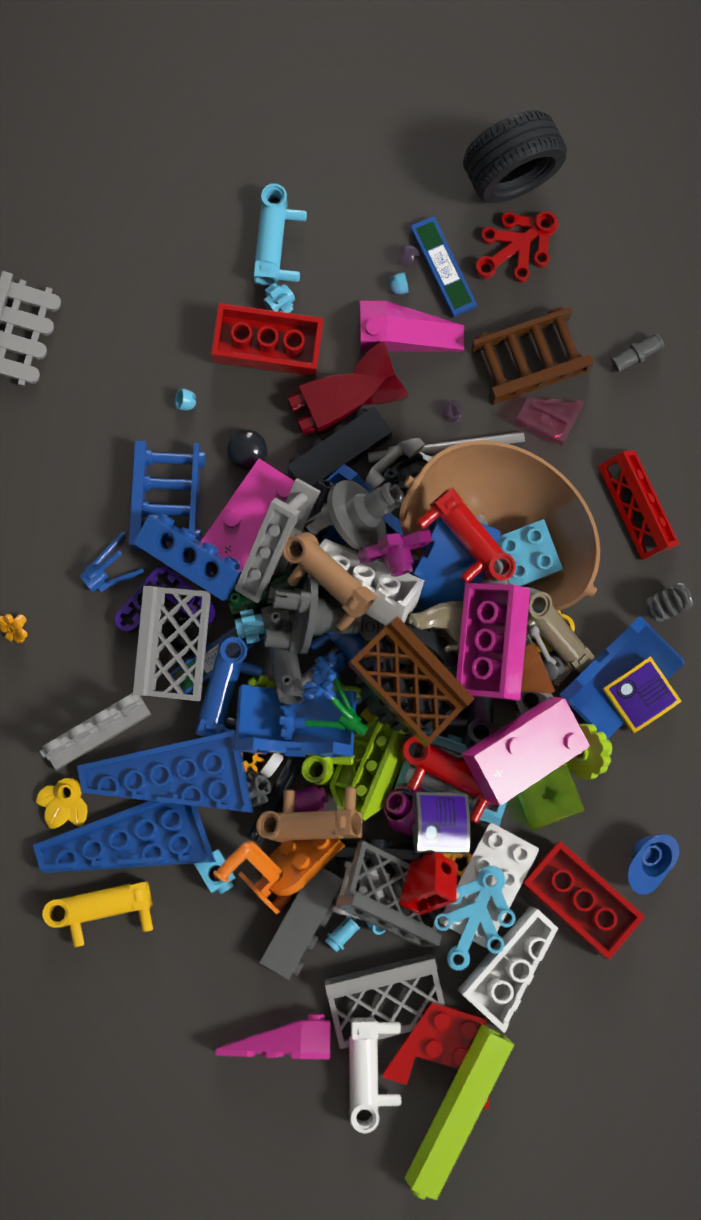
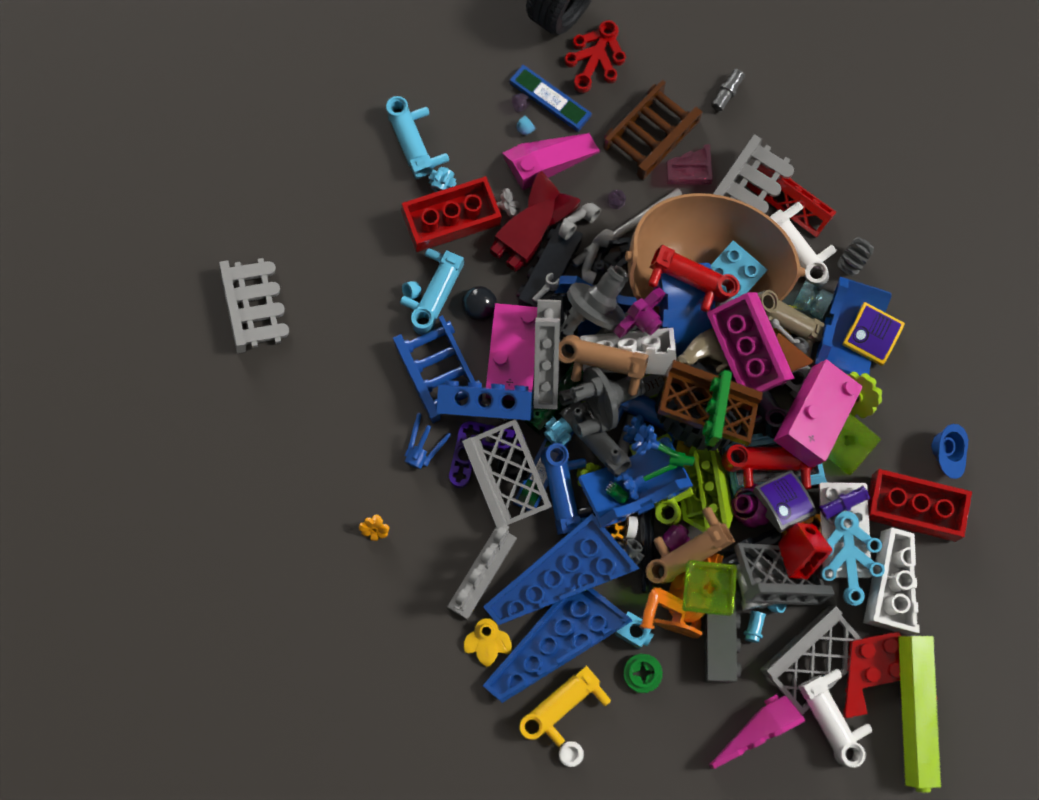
camera: 25 degrees left, 5 degrees down
none -> medium azure piece [400,248,464,335]
none -> light grey plant [497,188,519,217]
none -> light grey hand [532,273,559,302]
none -> light grey bar [559,203,601,240]
none -> white tile [559,742,583,767]
none -> green piece [606,481,629,504]
none -> green gear [624,654,663,693]
none -> clear neon green brick [683,560,737,616]
none -> green tile [703,370,732,447]
none -> light grey fence [713,134,794,214]
none -> white piece [770,202,836,287]
none -> clear light blue wheel [792,280,834,320]
none -> dark purple pin [819,485,870,520]

